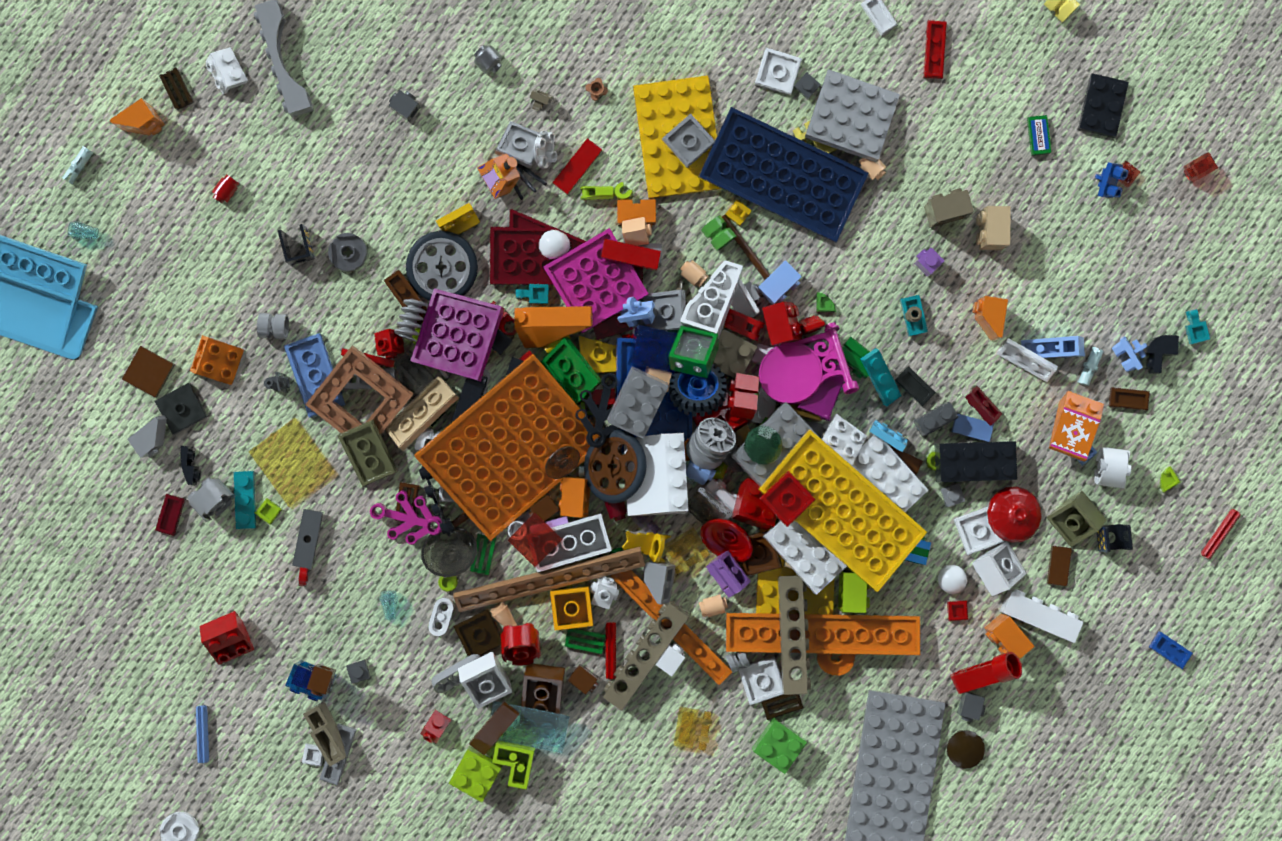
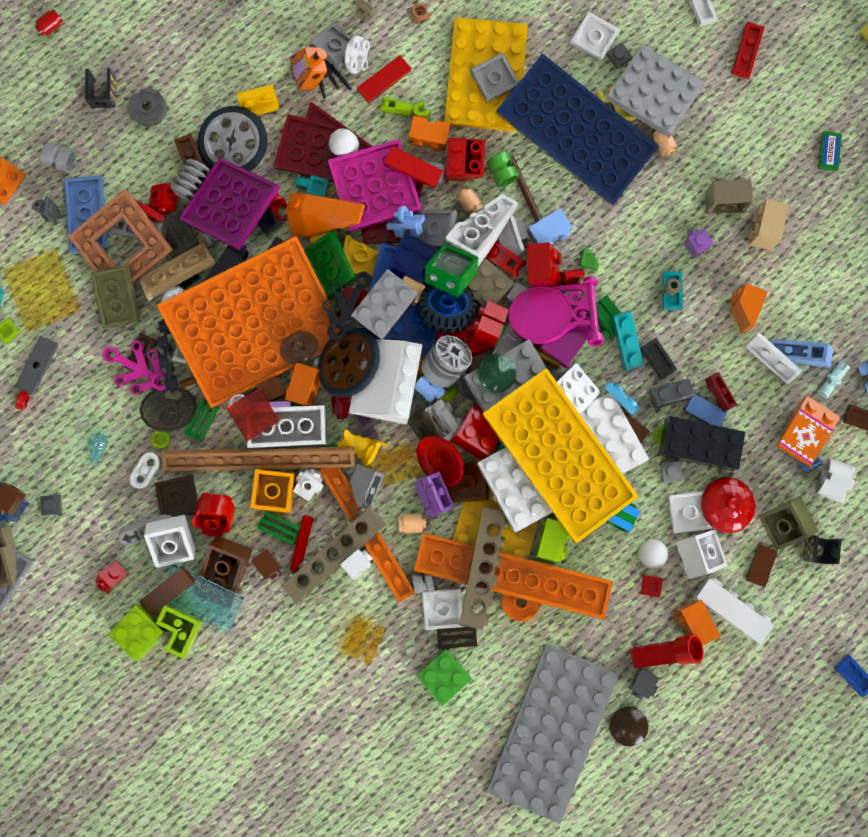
camera: 15 degrees right, 5 degrees down
light nougat cone [490,602,517,627] -> none
light nougat brick [622,217,652,246] -> none
yellow tile [725,200,752,227] -> none
red plate [759,471,816,527] -> none
none -> red slope [446,137,486,182]

